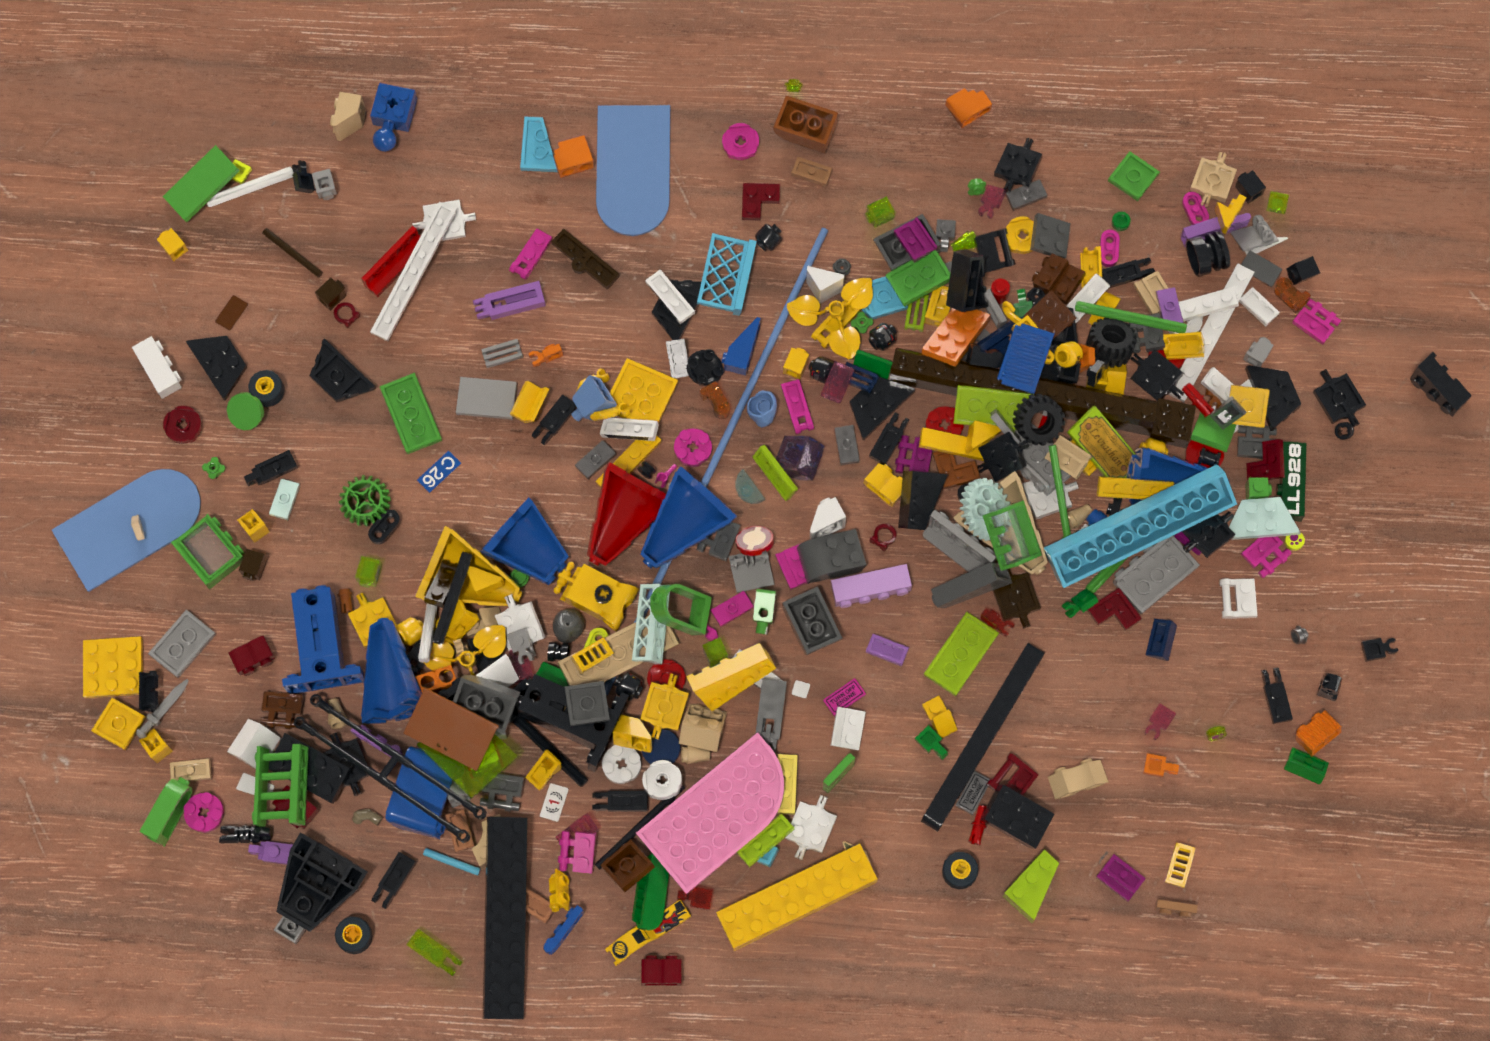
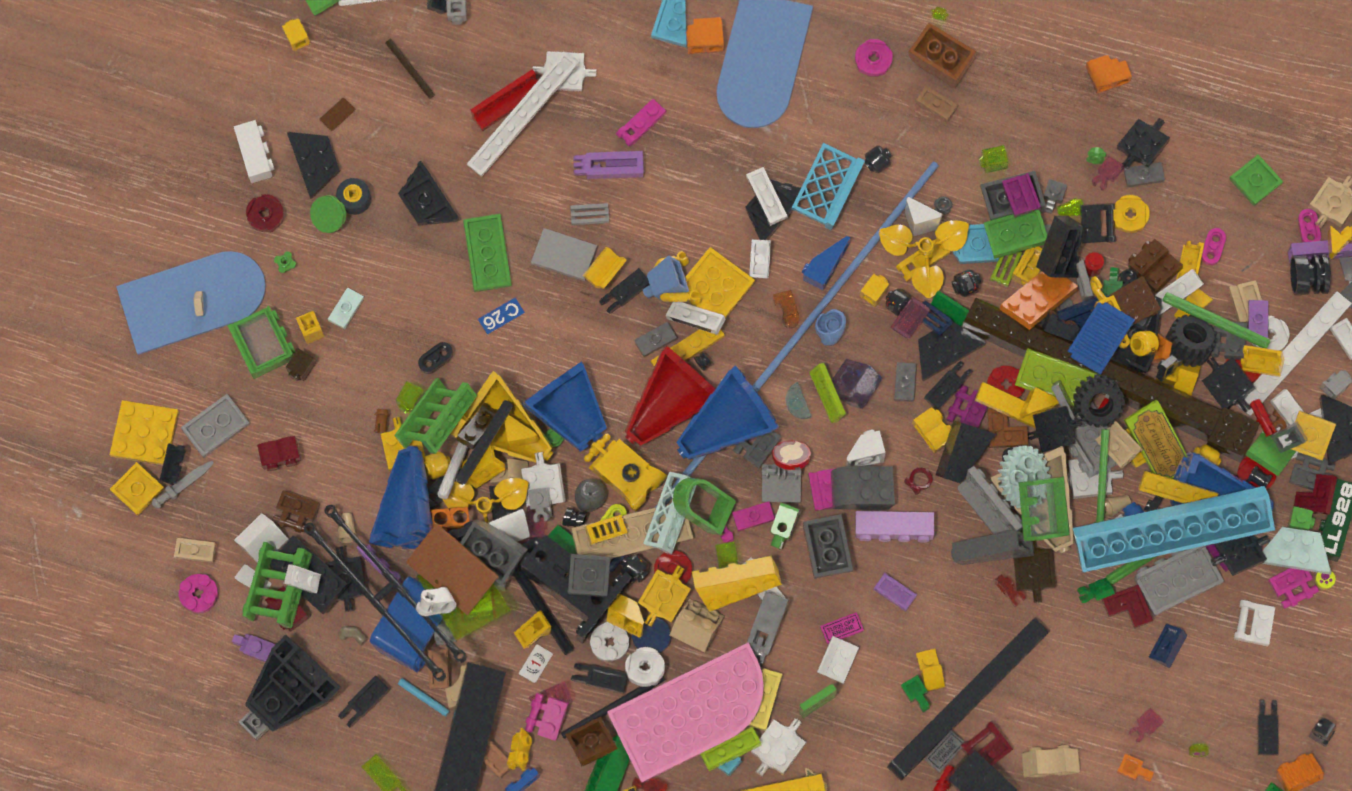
camera: 15 degrees right, 0 degrees up
yellow slope [139,728,173,764] -> none
bright green window [139,777,192,847] -> none
black hinge [219,825,271,844] -> none
black hinge [244,450,298,486] -> none
blue brick [282,585,365,694] -> none
dark brown brick [315,278,346,311] -> none
dark red piece [333,302,361,328] -> none
black wheel [335,916,373,954] -> none
bright green gear [339,475,391,526] -> none
tan plate [453,639,469,657] -> none
dark grey plate [480,772,524,812] -> none
orange plate [528,344,563,367] -> none
dark brown hinge [551,228,620,289] -> none
dark pink hand [655,464,677,488] -> none
dark pink plate [674,428,712,467] -> none
tan cone [681,745,710,764] -> none
black dish [686,349,724,386] -> none
dark red plate [742,183,780,221] -> none
dark pink plate [781,379,814,434] -> none
white sticker [792,680,810,698] -> none
bright green plate [851,312,873,334] -> none
lime tile [924,612,999,697] -> none
dark grey plate [1030,213,1071,259] -> none
black hinge [1102,258,1155,289] -> none
green tile [1111,212,1131,231] -> none
white plate [1179,287,1239,322] -> none
flat silver plate [1291,626,1308,645] -> none
none -> white plate [284,565,321,593]
none -> bright green fence [394,378,477,454]
none -> white piece [416,587,456,616]

